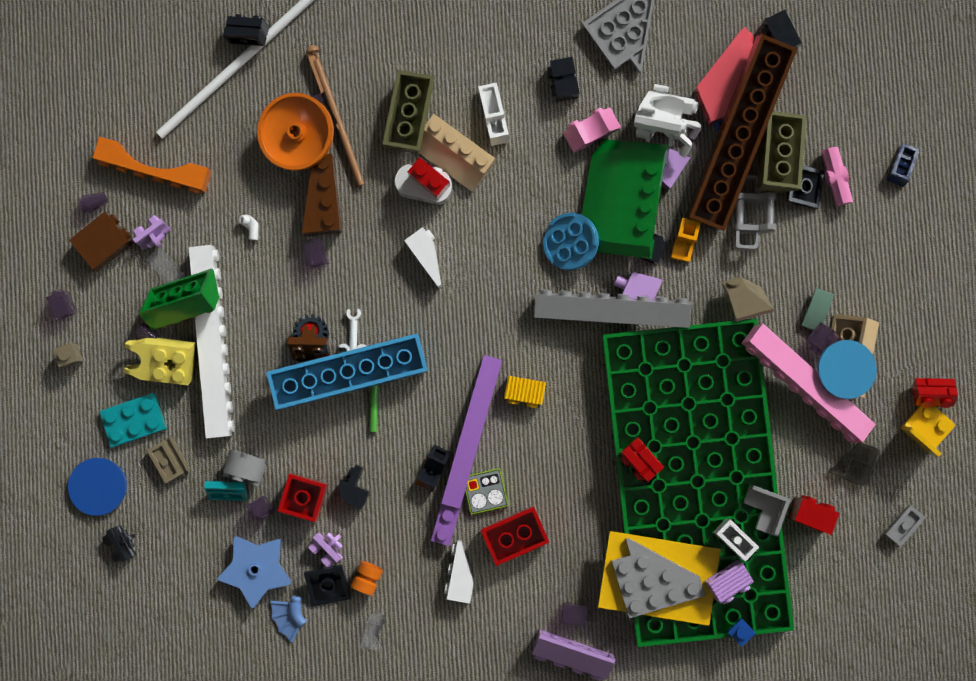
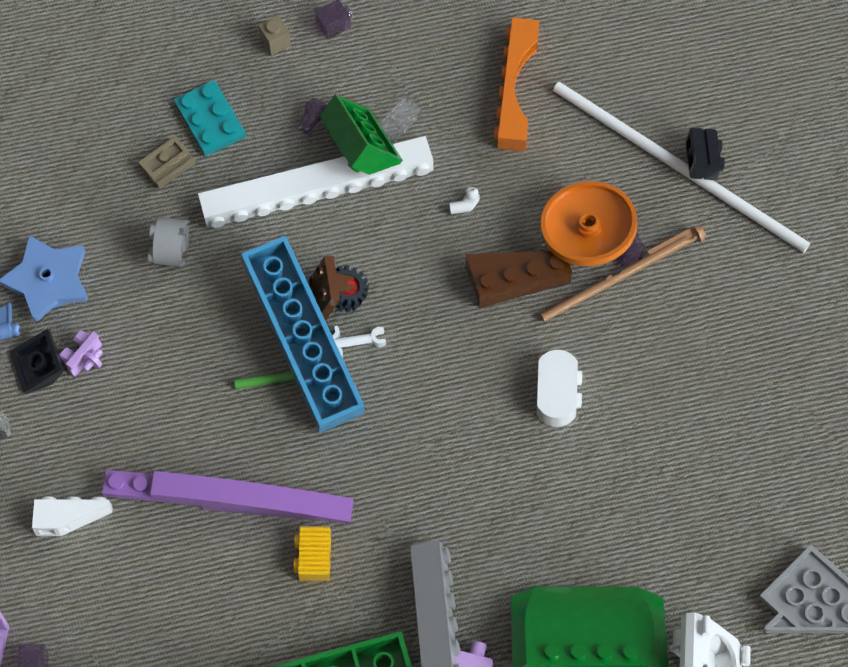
camera: 75 degrees right, 20 degrees down
blue tile [68,458,127,516] -> none
reddish brown brick [69,211,133,272] -> none
clear purple cone [78,192,109,214] -> none
black hips [102,524,137,562] -> none
light yellow brick [124,338,195,385] -> none
lavender hips [133,215,171,250] -> none
teal plate [204,481,248,501] -> none
clear purple brick [246,495,275,522] -> none
red brick [278,473,329,522] -> none
clear purple brick [303,237,330,268] -> none
black brick [339,464,370,510] -> none
orange wheel [350,560,384,596] -> none
olive slope [382,70,435,152] -> none
white slope [404,227,442,288] -> none
red brick [407,157,450,200] -> none
black slope [415,444,451,492] -> none
tan slope [418,114,495,193] -> none
tile [465,468,509,515] -> none
white slope [478,82,510,146] -> none
red brick [480,505,550,566] -> none
dark azure tile [543,213,599,271] -> none
black piece [547,56,580,102] -> none
bright pink brick [563,107,621,153] -> none

